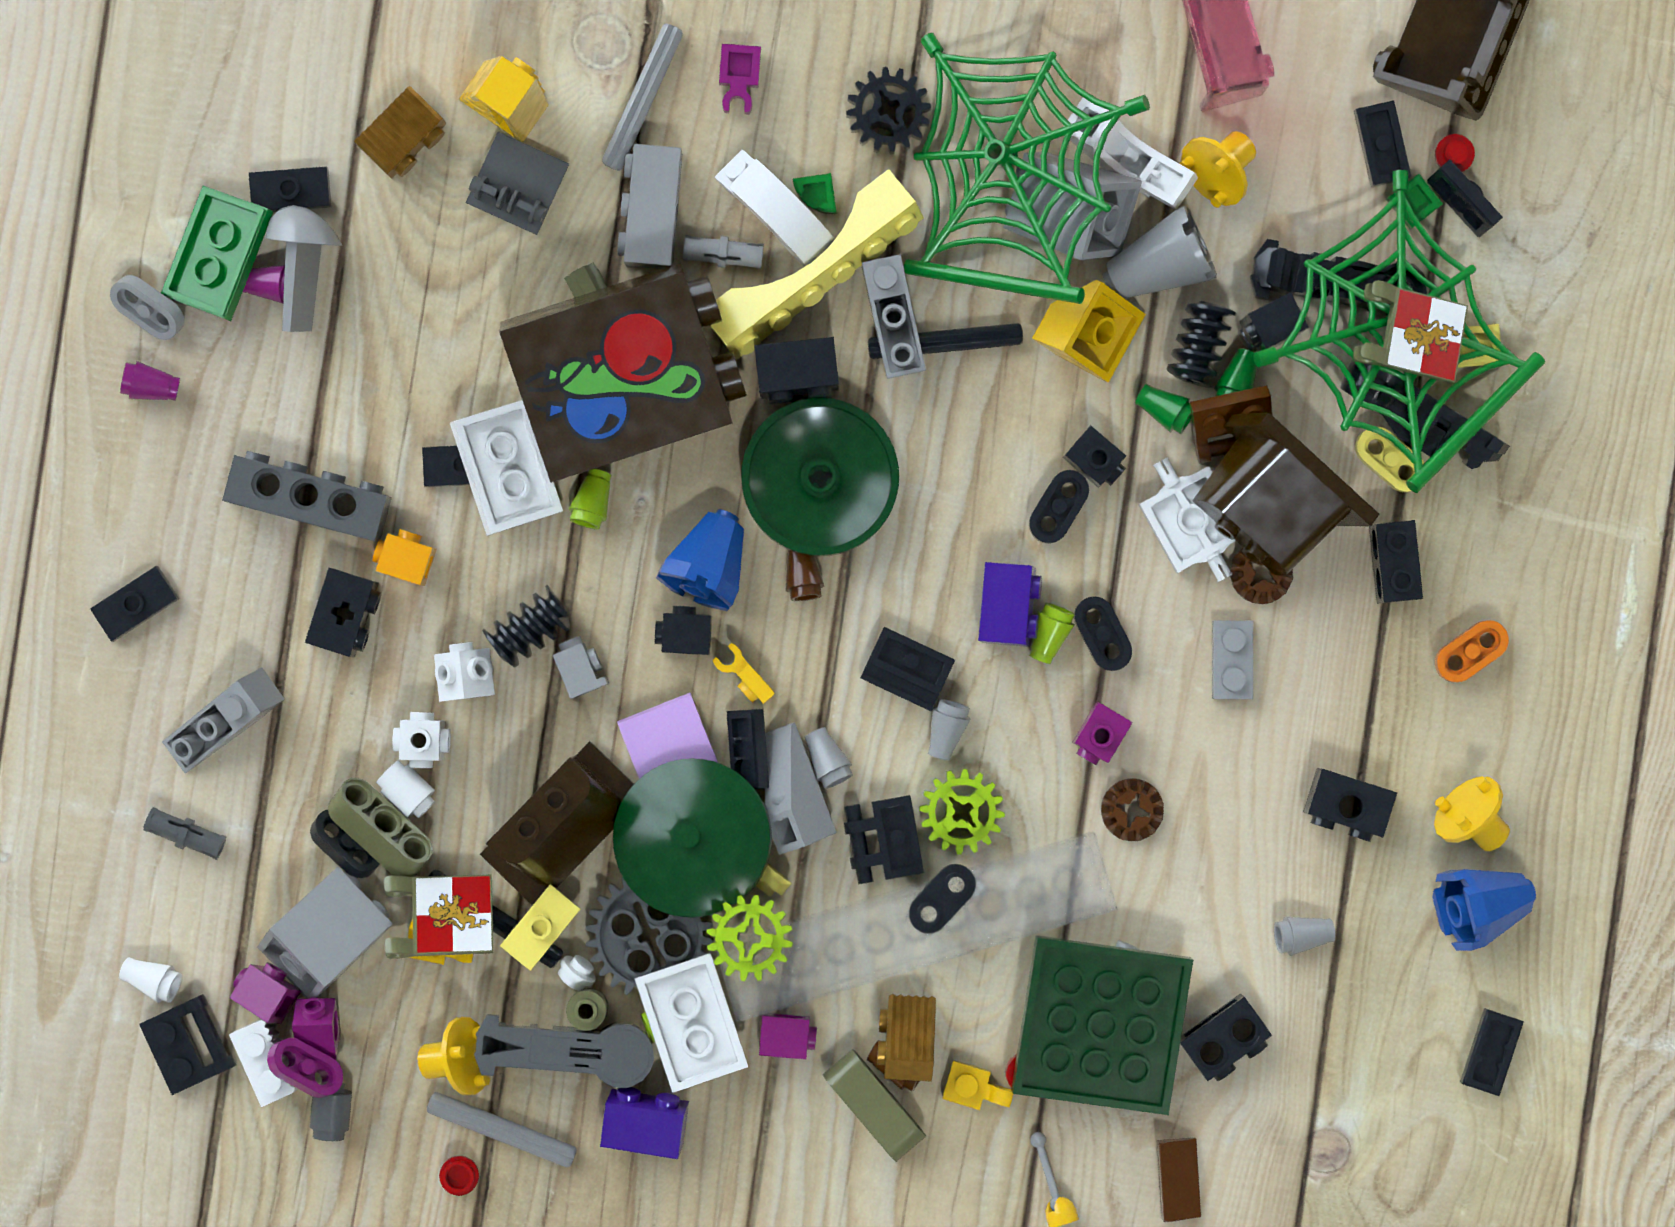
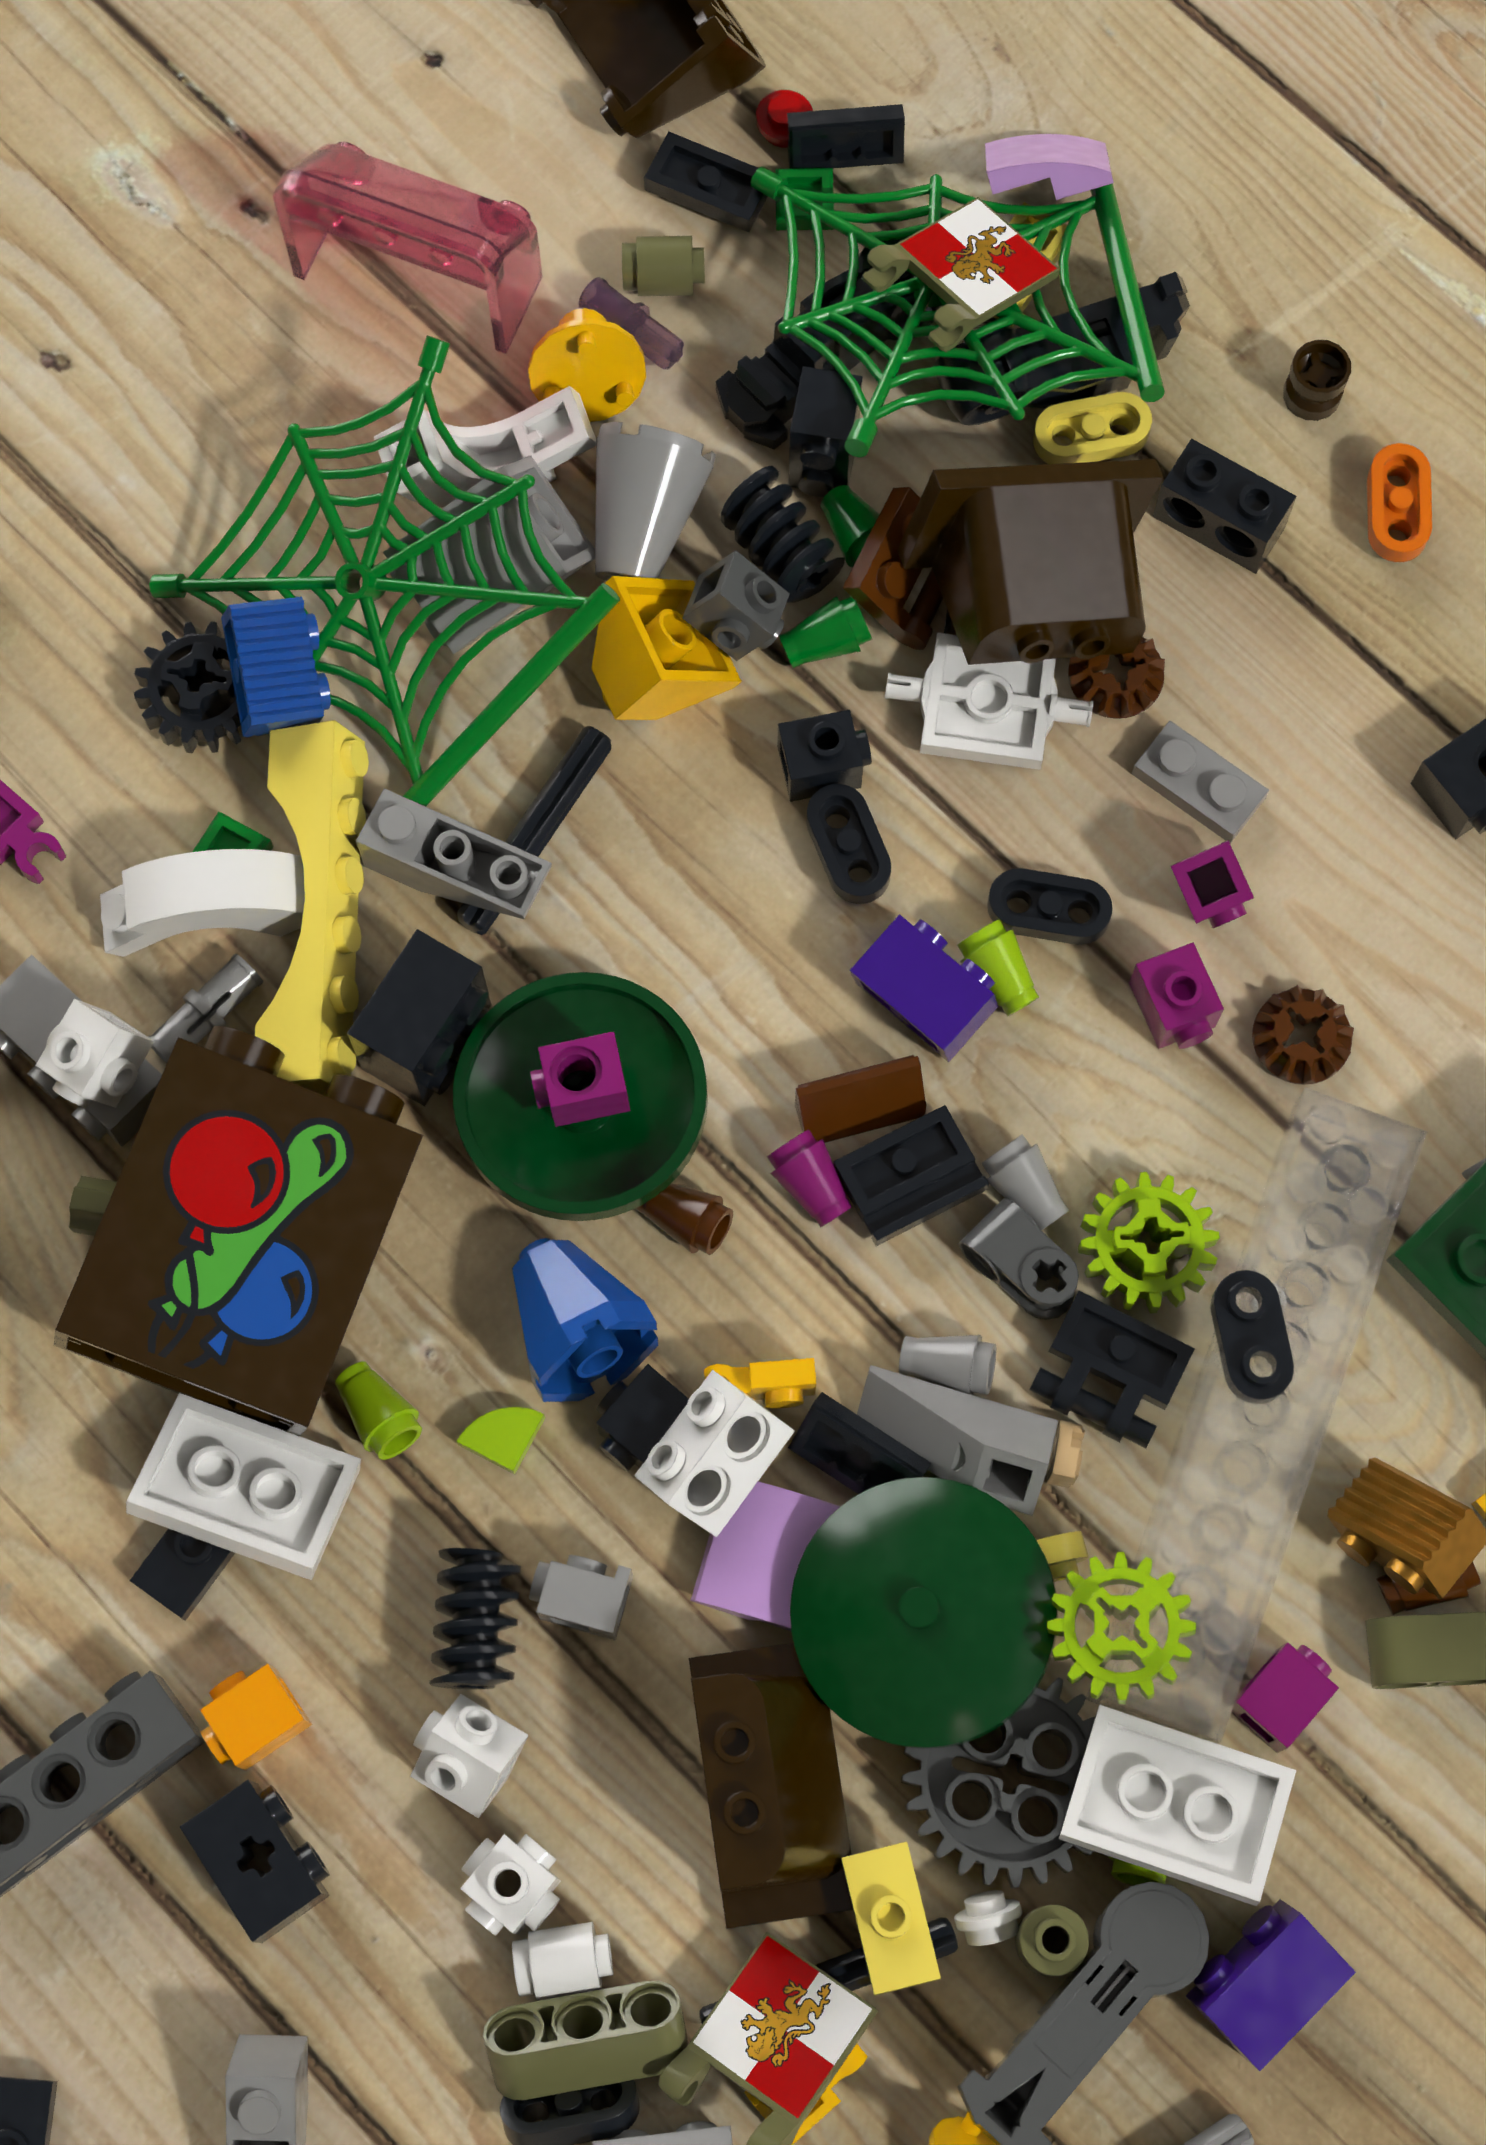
camera: 55 degrees left, 15 degrees down
none -> white brick [35,999,154,1108]
none -> blue brick [221,597,331,737]
none -> lime tile [456,1407,545,1474]
none -> magenta brick [530,1031,631,1127]
none -> axle [578,277,684,370]
none -> olive brick [622,235,705,296]
none -> white brick [634,1370,795,1537]
none -> dark grey brick [682,550,790,661]
none -> magenta cone [767,1129,852,1228]
none -> reddish brown slope [795,1055,926,1143]
none -> dark grey piece [958,1198,1079,1320]
none -> lavender slope [985,134,1114,200]
none -> tan tile [1047,1420,1085,1488]
none -> magenta brick [1170,840,1254,928]
none -> dark brown wheel [1283,340,1351,421]

